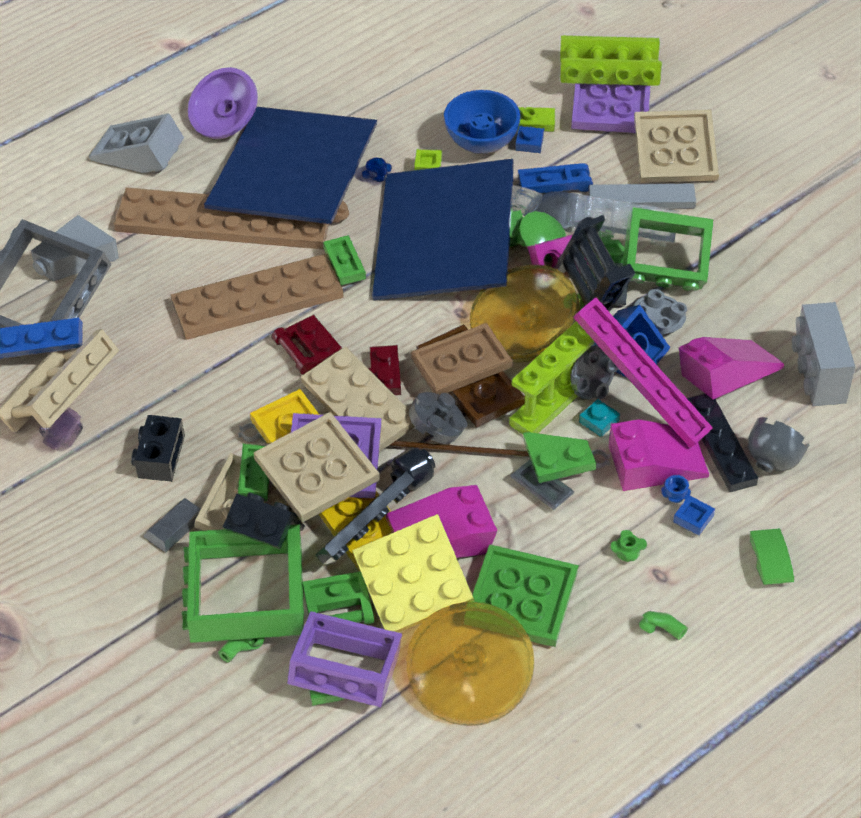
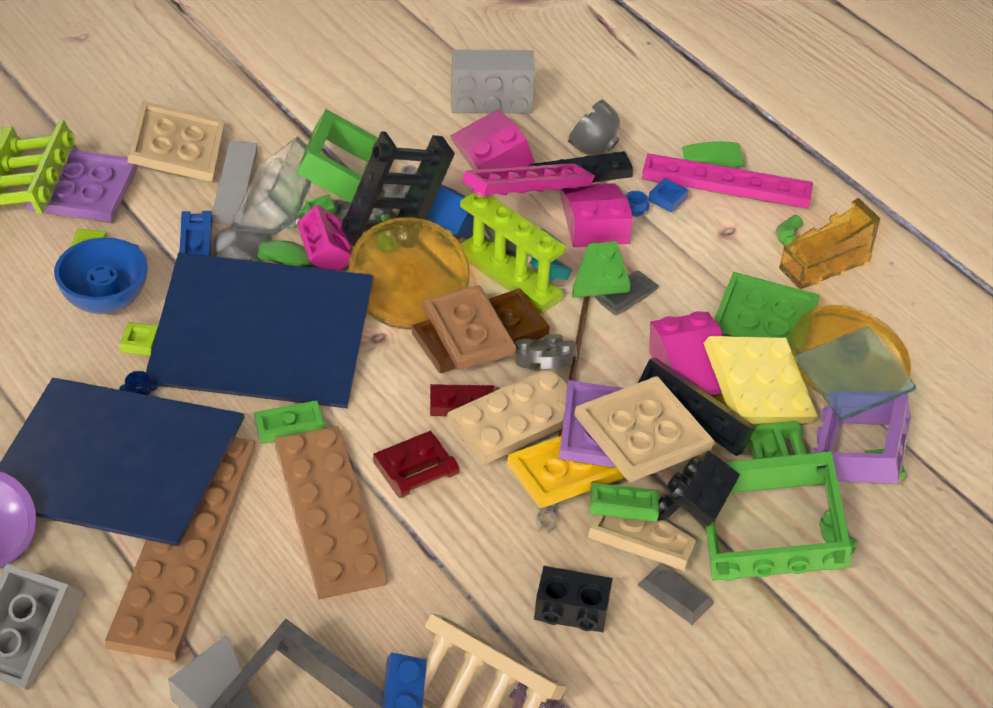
camera: 90 degrees left, 5 degrees down
black head [390,447,436,491] -> none
bright green plate [611,530,647,562] -> none
none -> teal plate [529,257,572,281]
none -> dark pink plate [642,153,813,208]
none -> clear yellow wedge [779,197,881,289]
none -> clear light blue piece [795,326,916,421]

